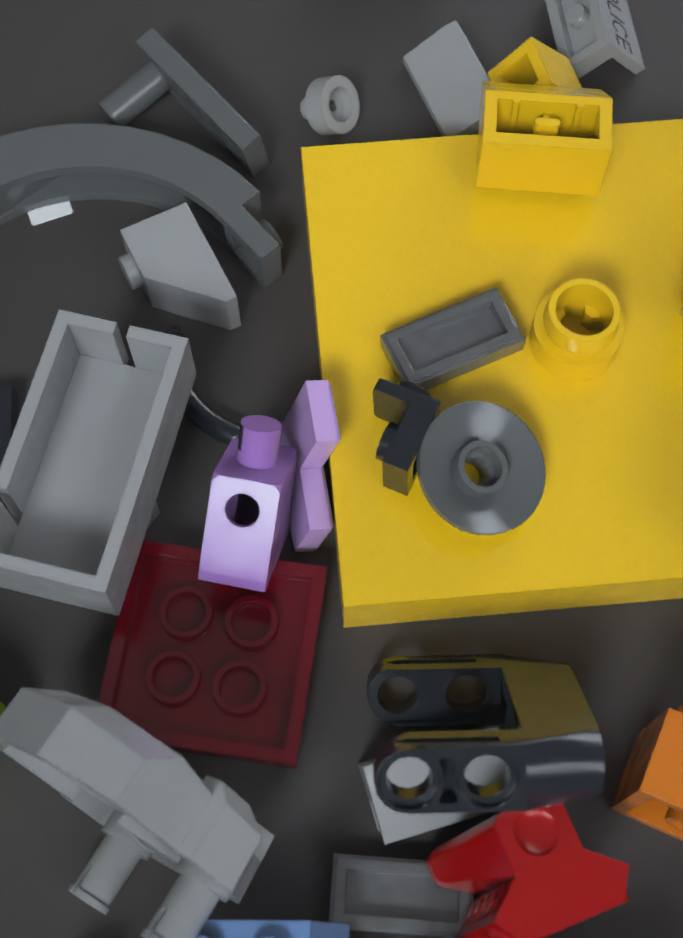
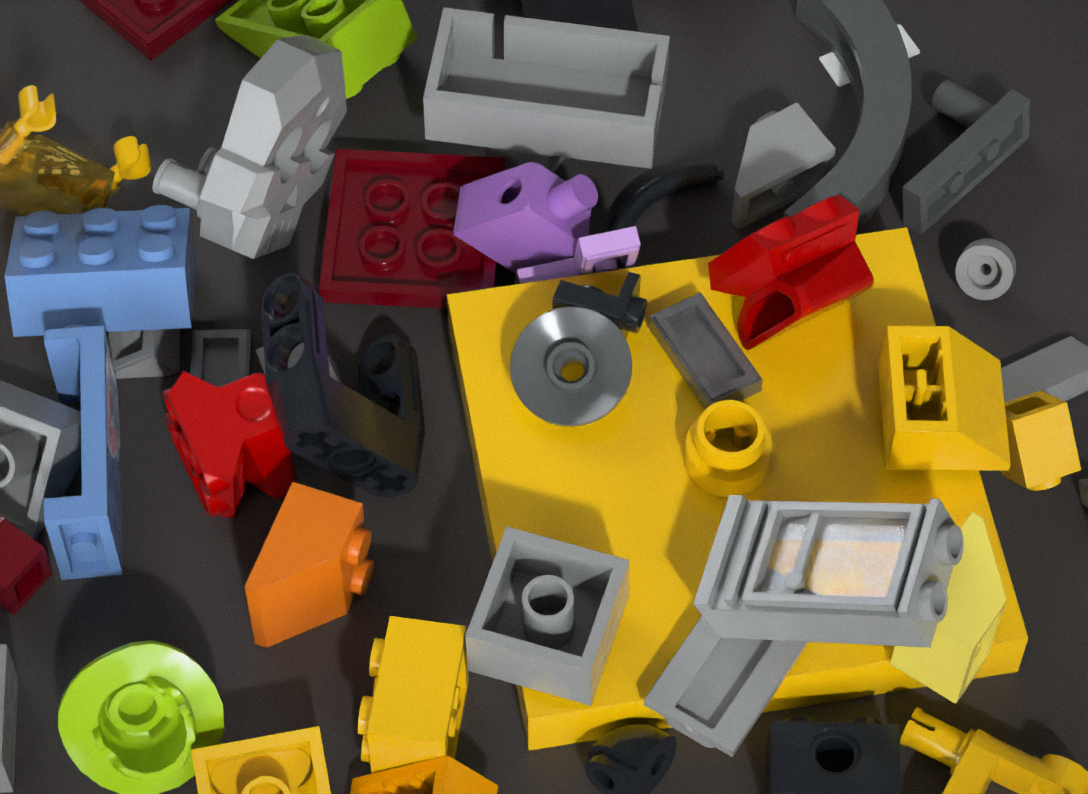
camera: 85 degrees right, 10 degrees down
none -> red piece [708,194,874,350]

